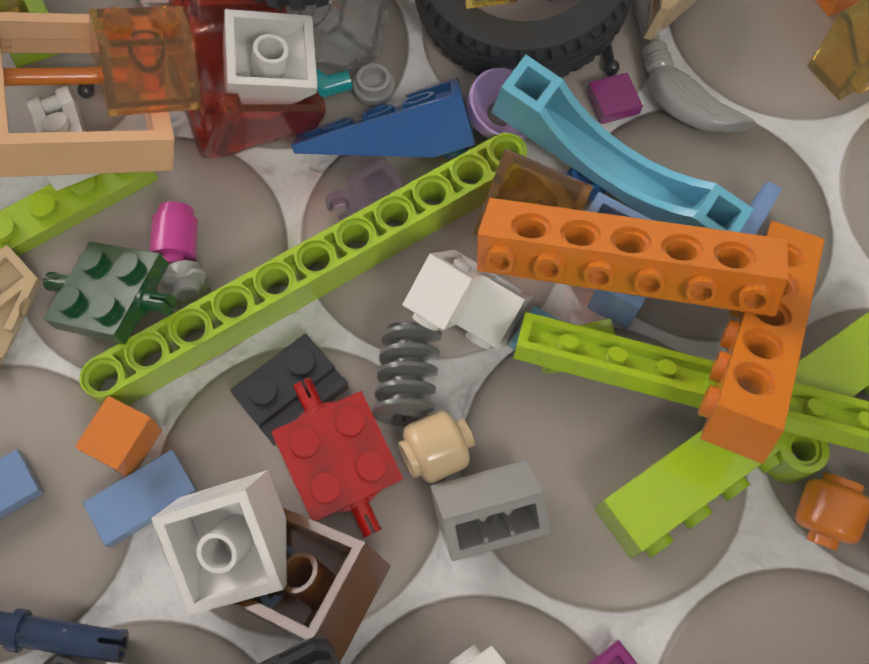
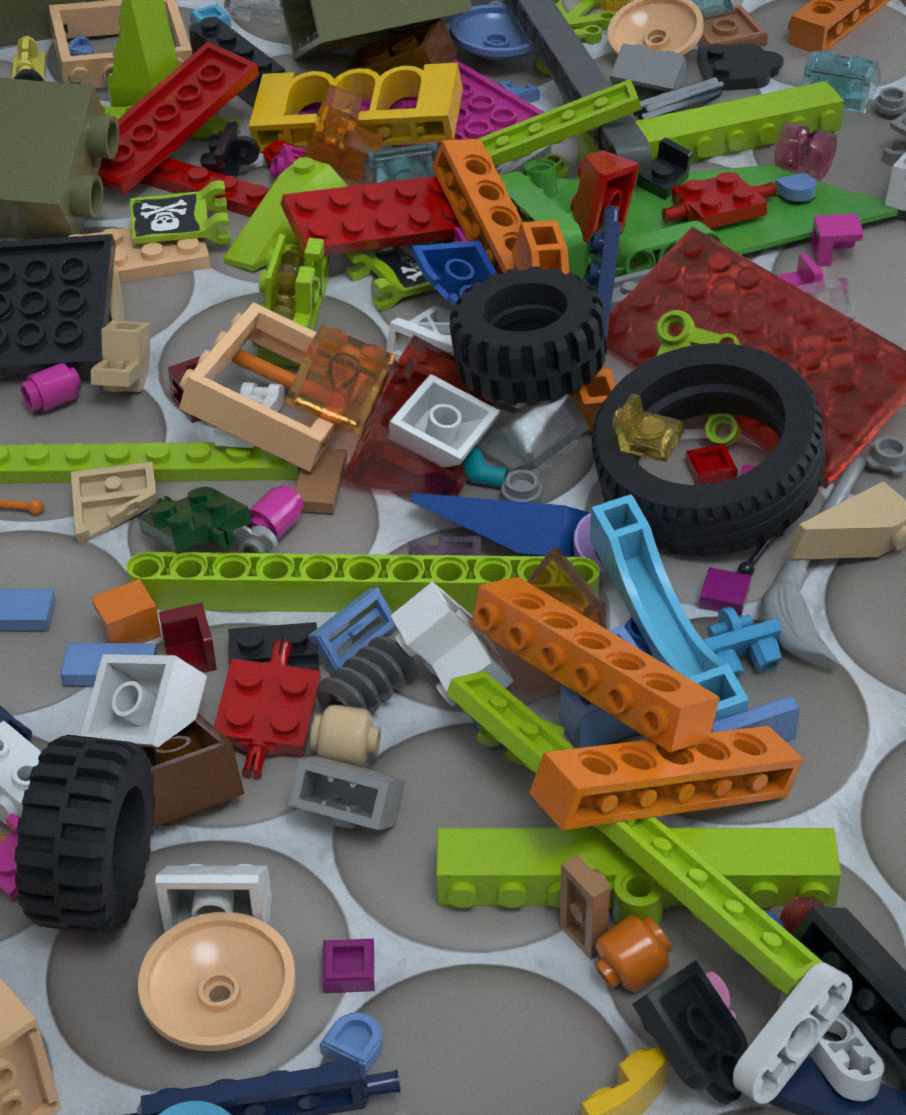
camera: 40 degrees right, 25 degrees down
none -> dark red panel [159,603,217,673]
none -> medium nougat tile [295,448,347,514]
none -> medium blue tile [308,587,396,673]
none -> medium nougat plate [560,855,611,960]
none -> dark azure hips [703,607,782,679]

